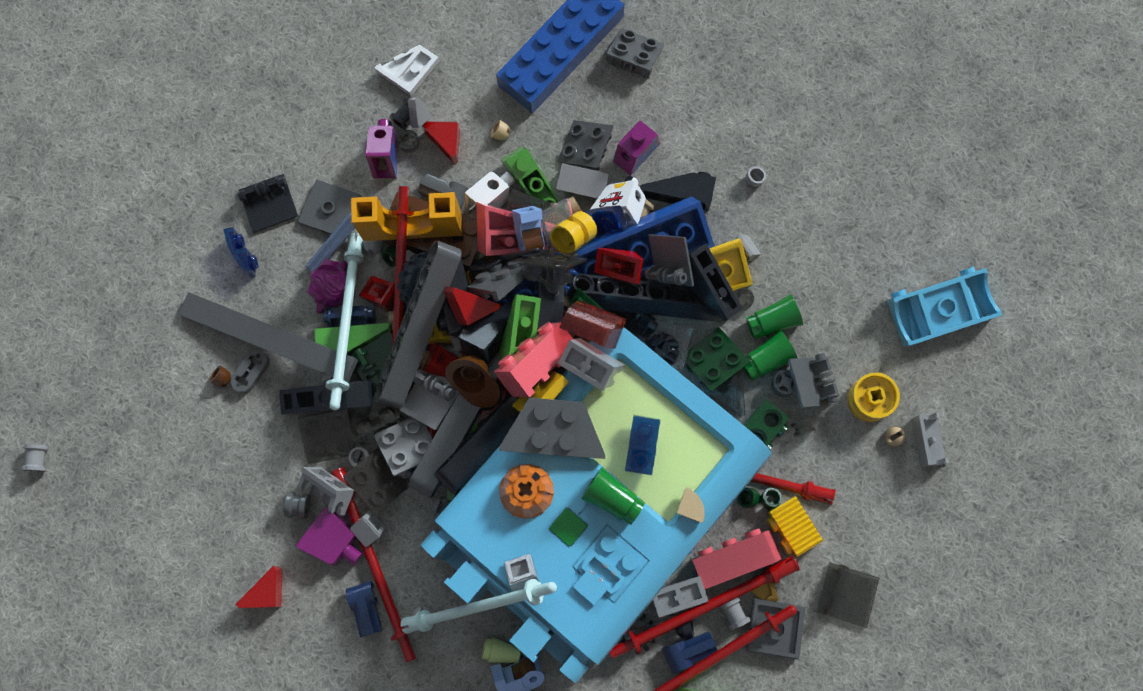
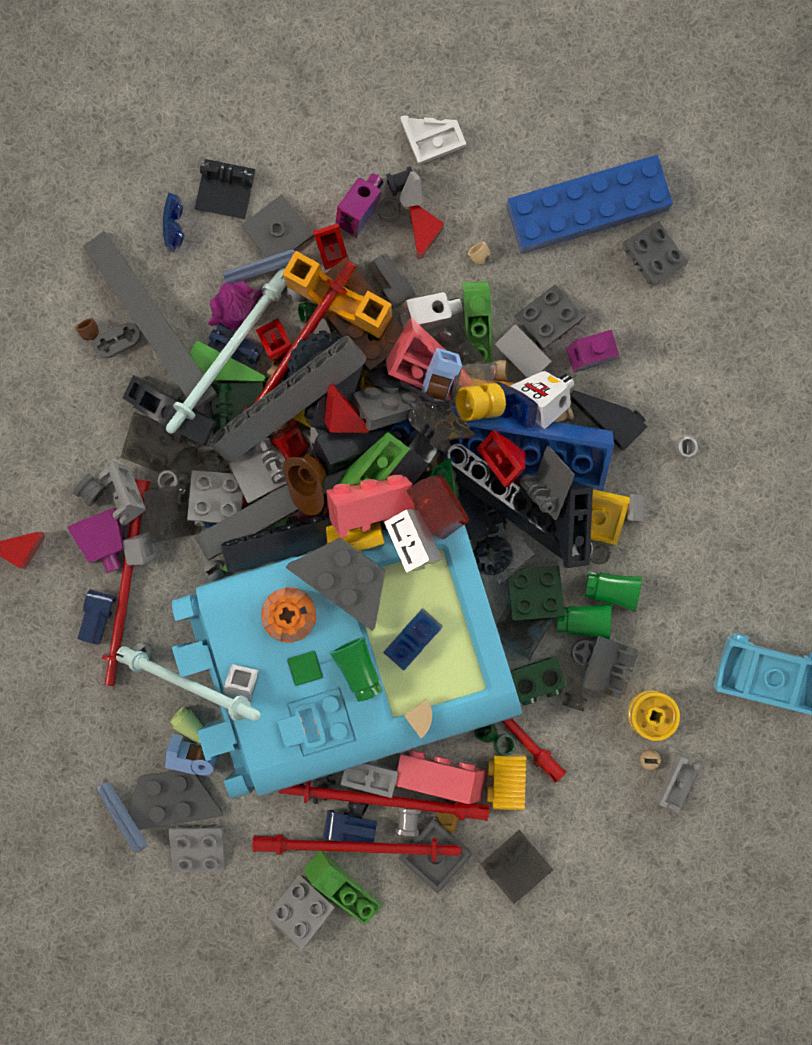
camera: 30 degrees right, 10 degrees up
none -> red slope [313,223,348,270]

